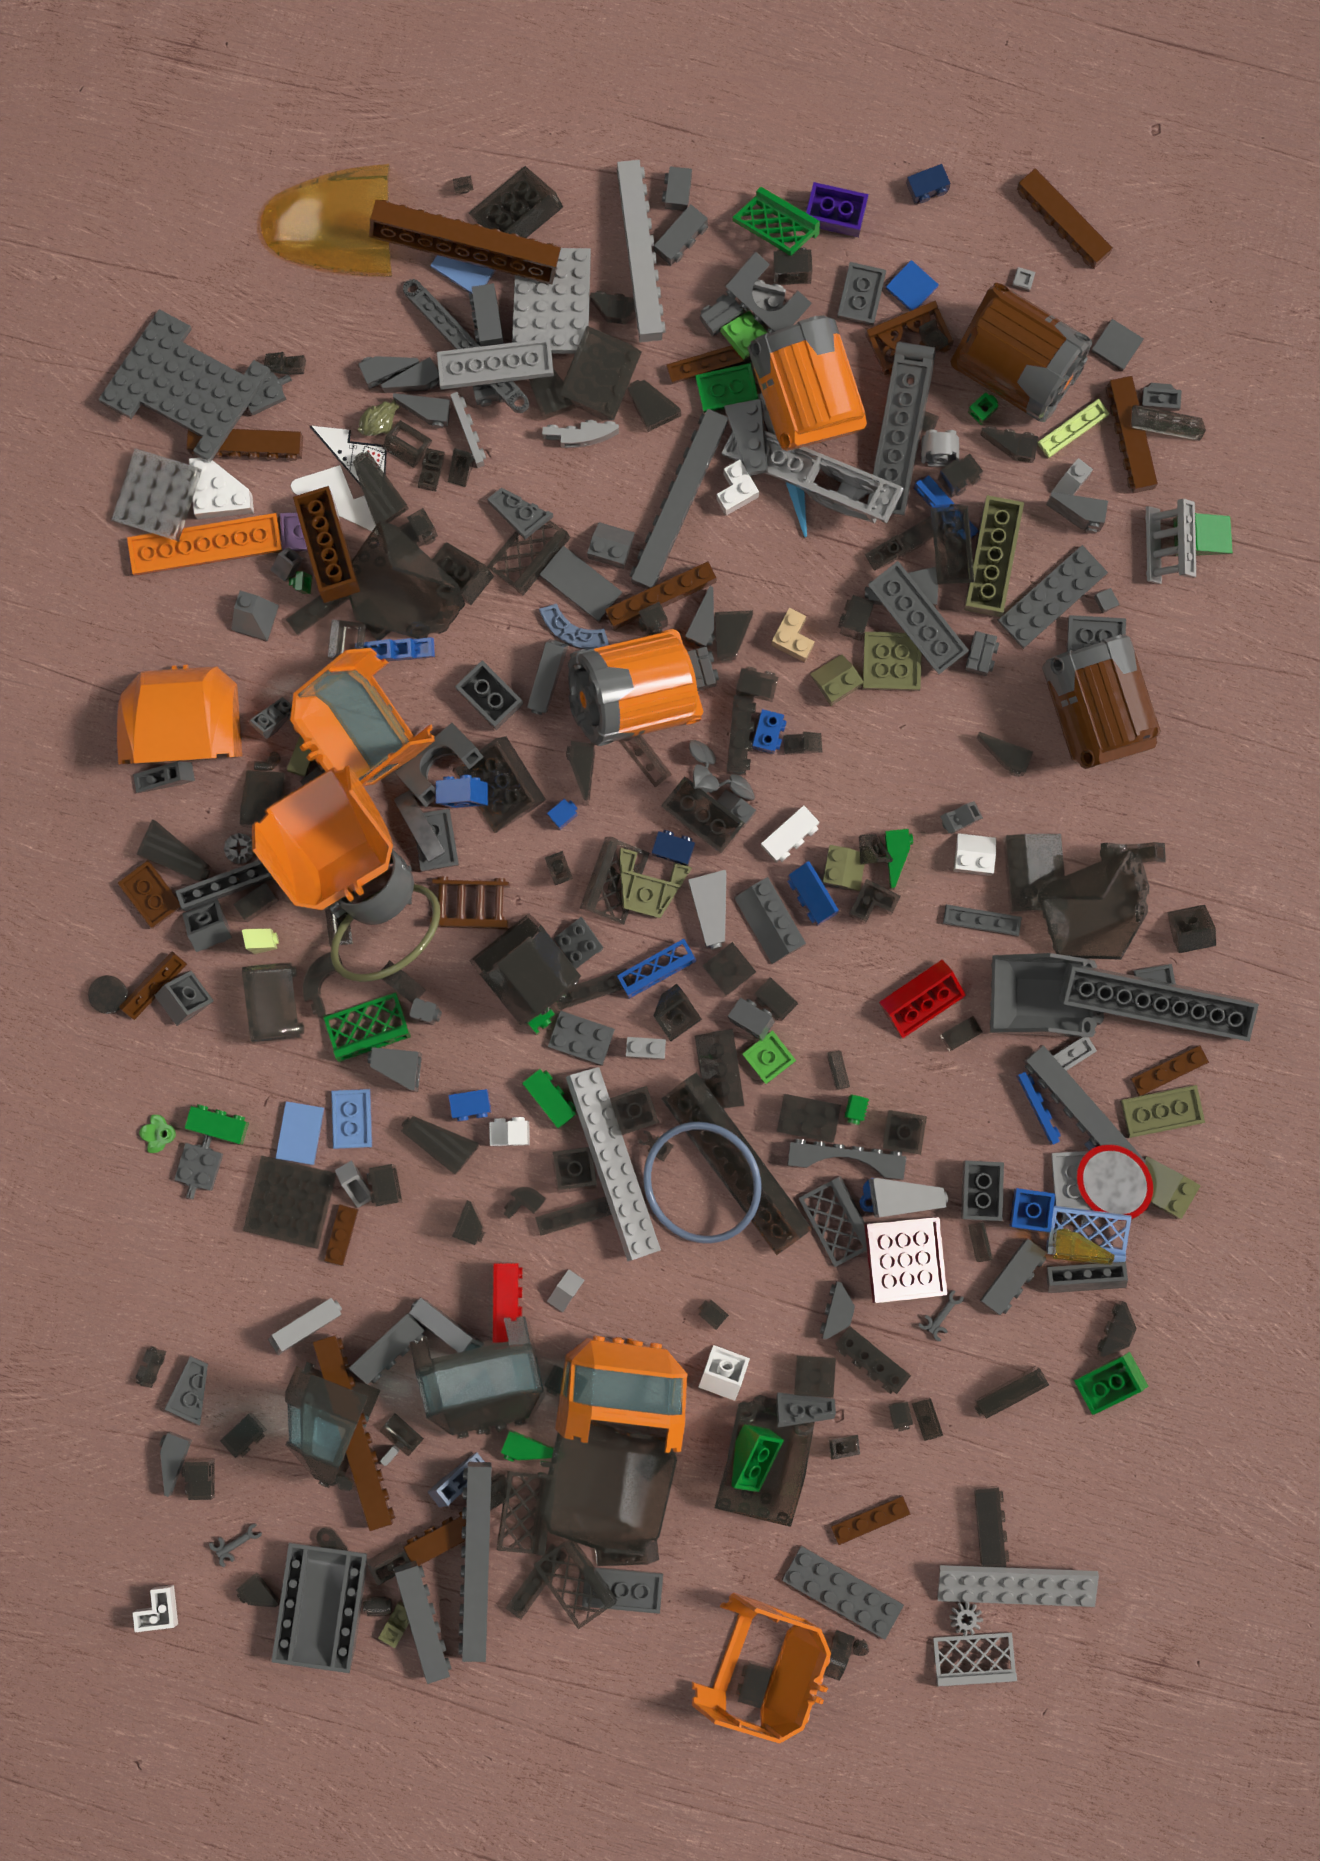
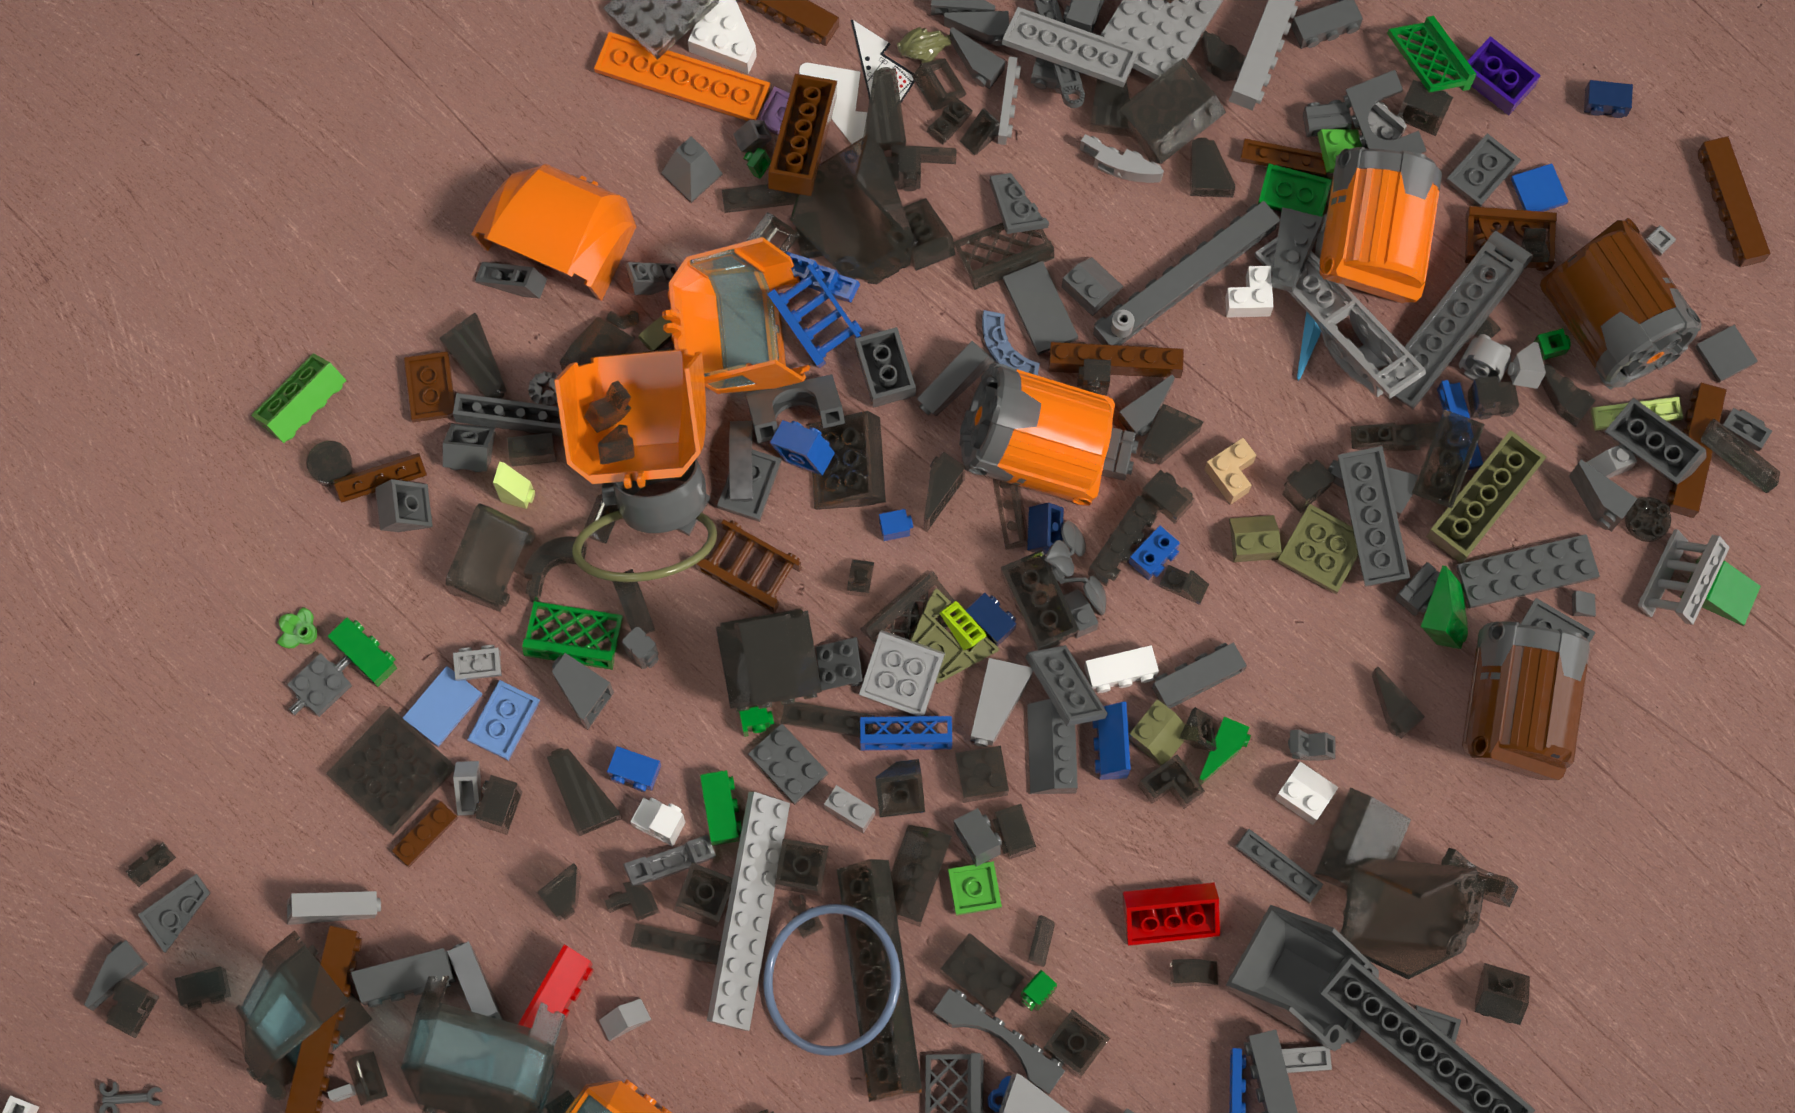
camera: 20 degrees right, 10 degrees down
none -> bright green slope [251,353,347,443]
none -> light grey bracket [453,645,502,681]
none -> clear smoke brick [584,381,631,433]
none -> clear smoke slope [598,424,635,464]
none -> flat silver slope [623,835,716,886]
none -> blue fence [768,263,863,368]
none -> light grey plate [859,630,945,716]
none -> clear smoke tile [891,145,957,164]
none -> lime slope [939,601,987,651]
none -> dark grey tile [1025,645,1108,726]
none -> dark blue brick [1027,502,1064,555]
none -> light grey brick [1111,310,1135,338]
none -> dark grey brick [1152,642,1247,709]
none -> green slope [1421,565,1468,649]
none -> light grey slope [1508,342,1546,389]
none -> dark grey slope [1605,397,1706,484]
none -> clear smoke tile [1625,497,1671,542]

